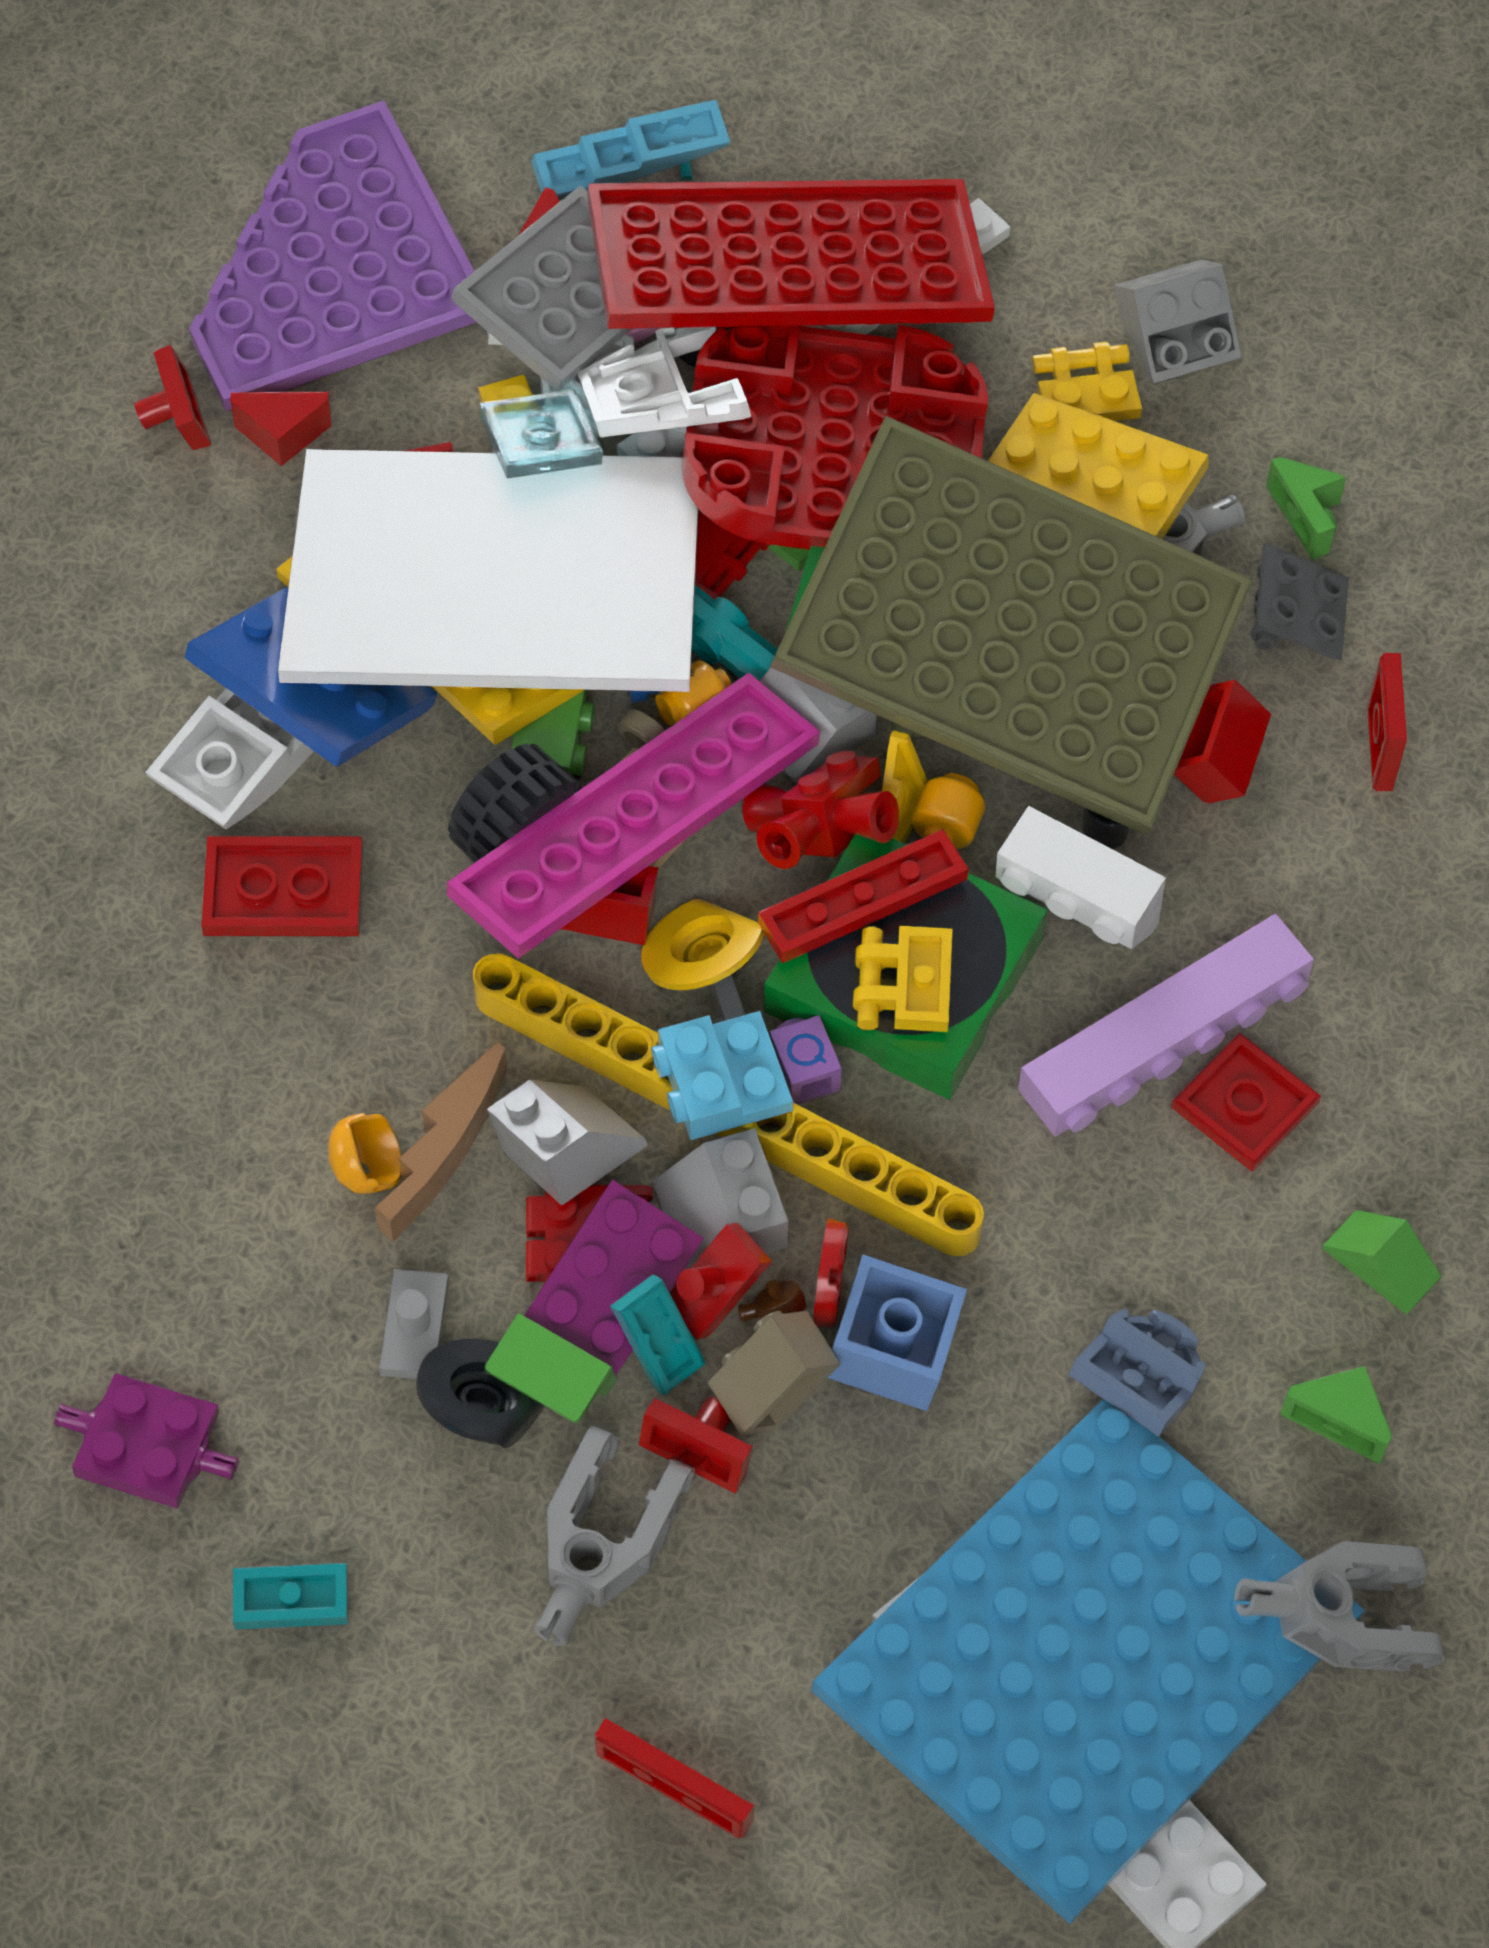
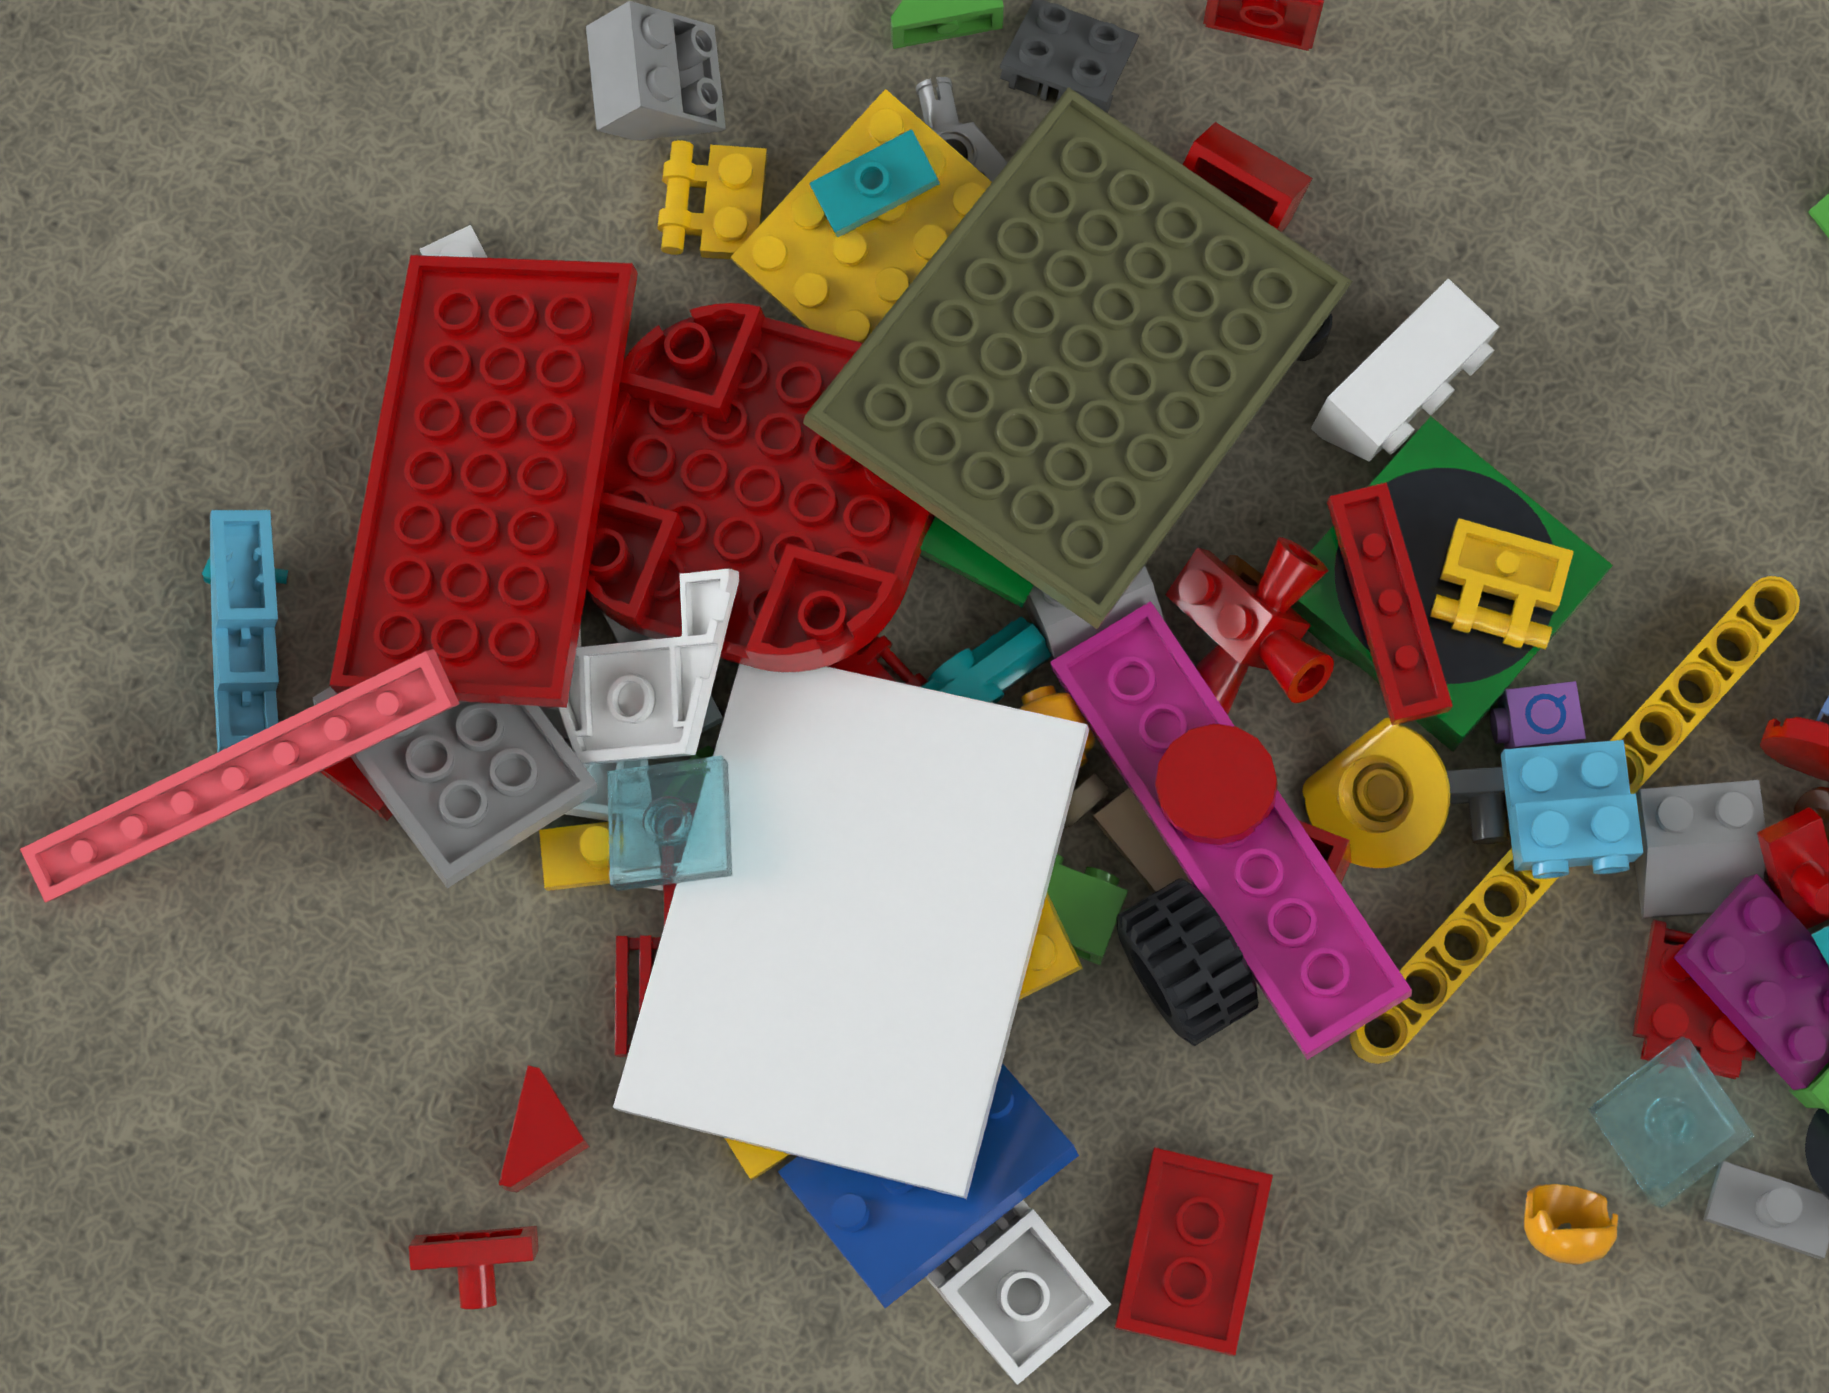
camera: 75 degrees left, 15 degrees up
medium lavender plate [189,101,476,411] -> none
medium nougat slope [375,1042,507,1242] -> none
light grey slope [487,1080,647,1205] -> none
yellow tile [882,730,928,843] -> none
light orange head [911,773,986,850] -> none
lavender brick [1018,913,1314,1137] -> none
red tile [1171,1032,1321,1172] -> none
none -> coral plate [20,649,460,903]
none -> teal plate [809,129,940,238]
none -> red tile [1155,723,1278,845]
none -> clear light blue plate [1588,1037,1754,1209]

